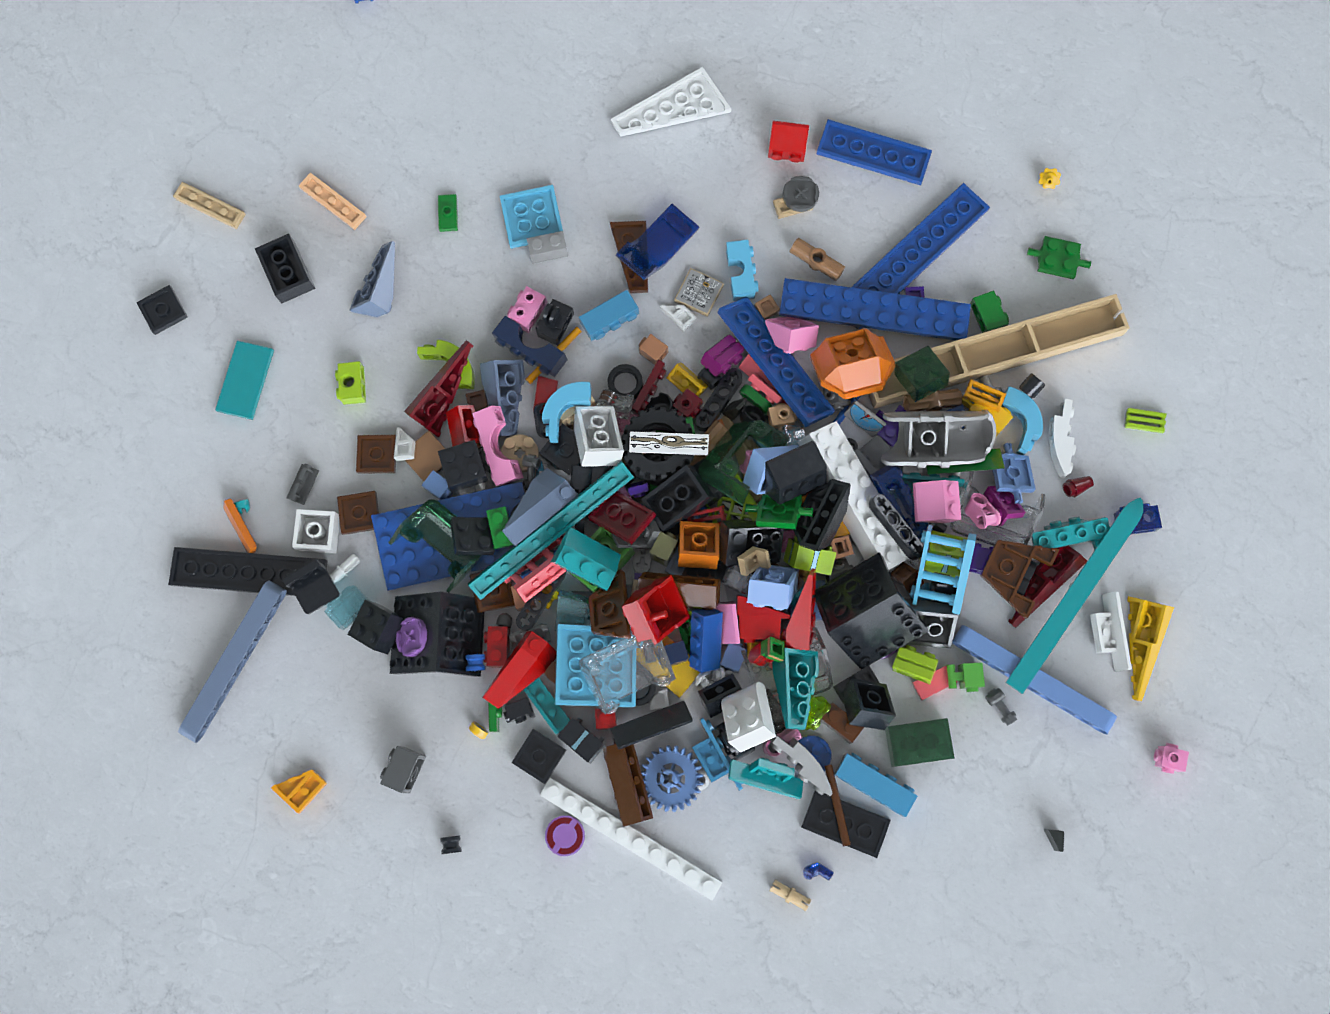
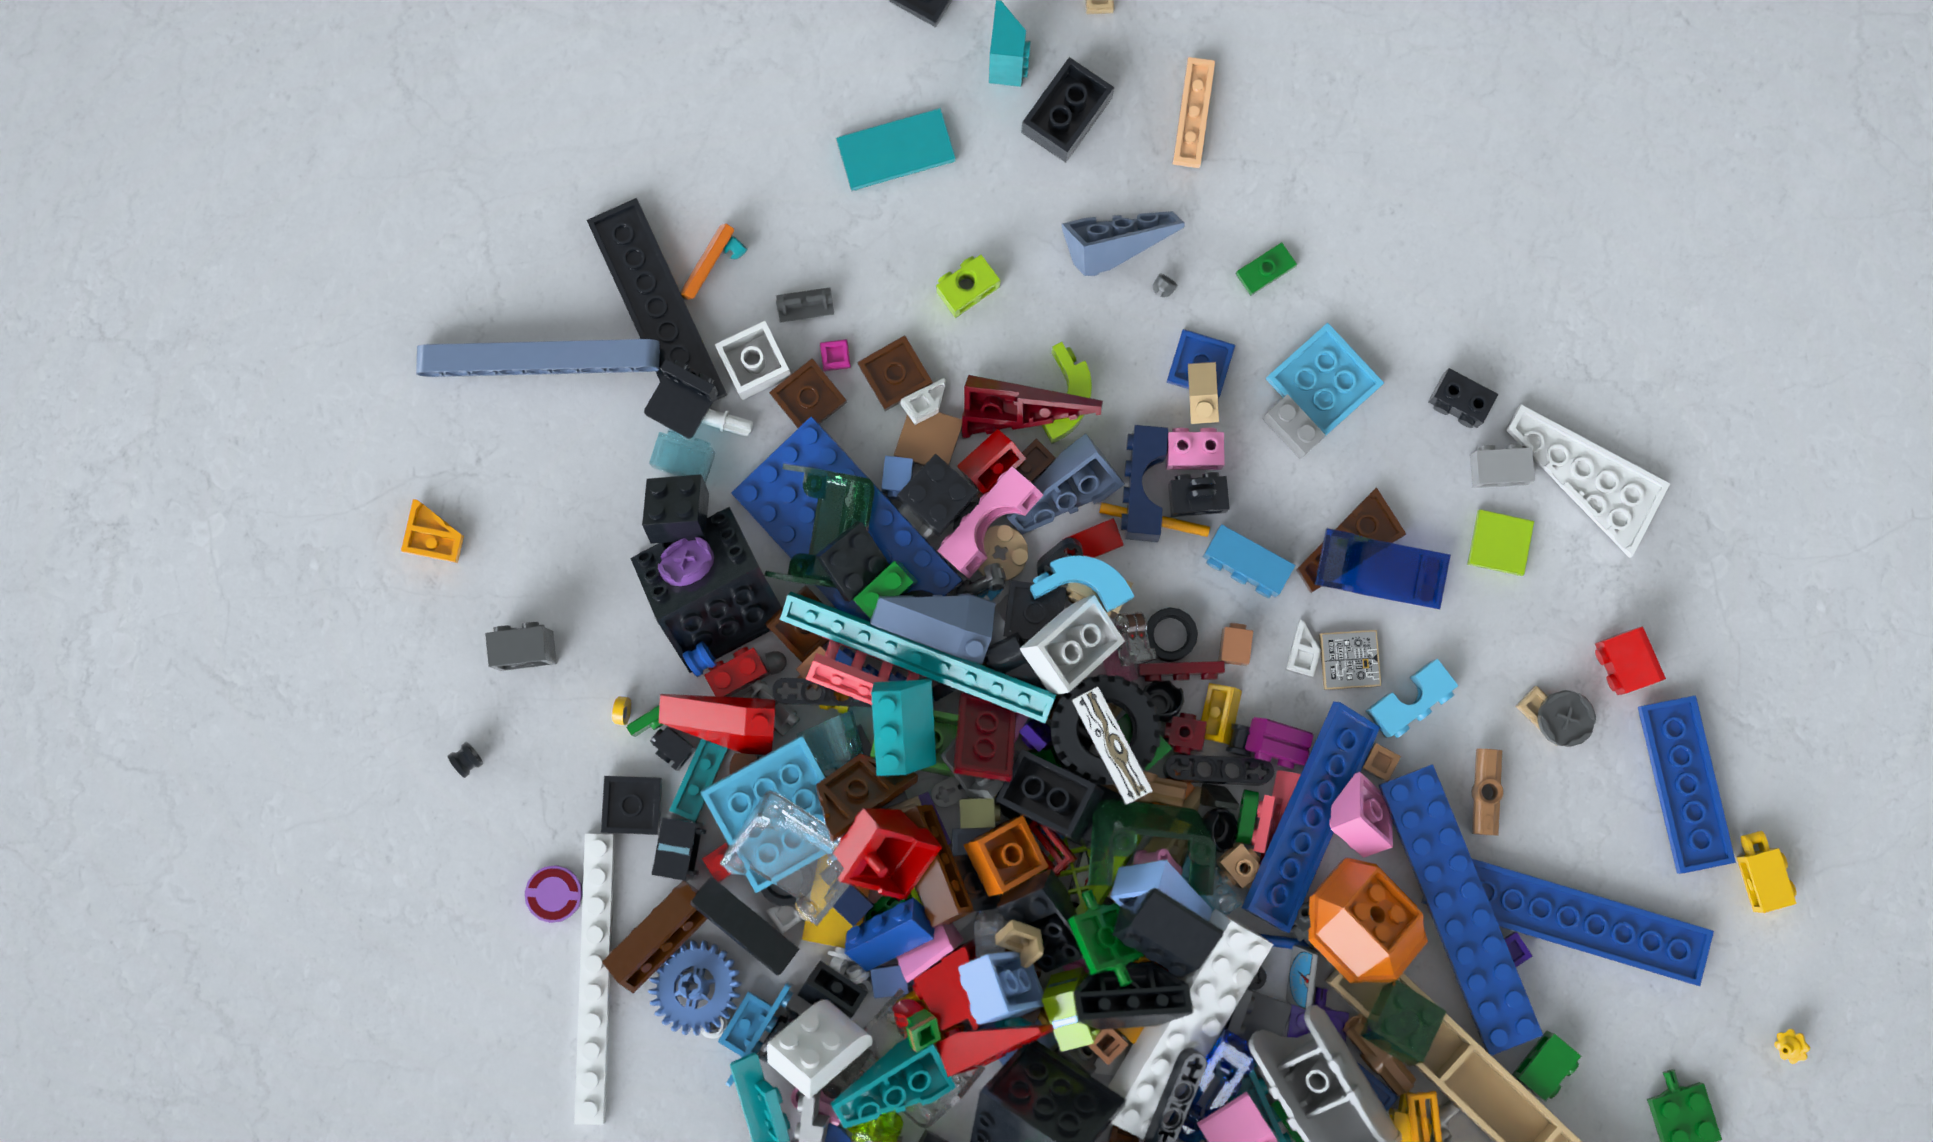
camera: 55 degrees right, 5 degrees up
none -> dark pink tile [820,339,851,371]
none -> teal slope [989,0,1031,87]
none -> dark grey hinge [1153,273,1178,297]
none -> blue tile [1166,329,1235,398]
none -> tan slope [1188,362,1219,424]
none -> black brick [1428,368,1499,428]
none -> lime tile [1467,509,1534,576]
none -> light grey brick [1470,444,1535,488]
none -> yellow brick [1736,831,1797,913]

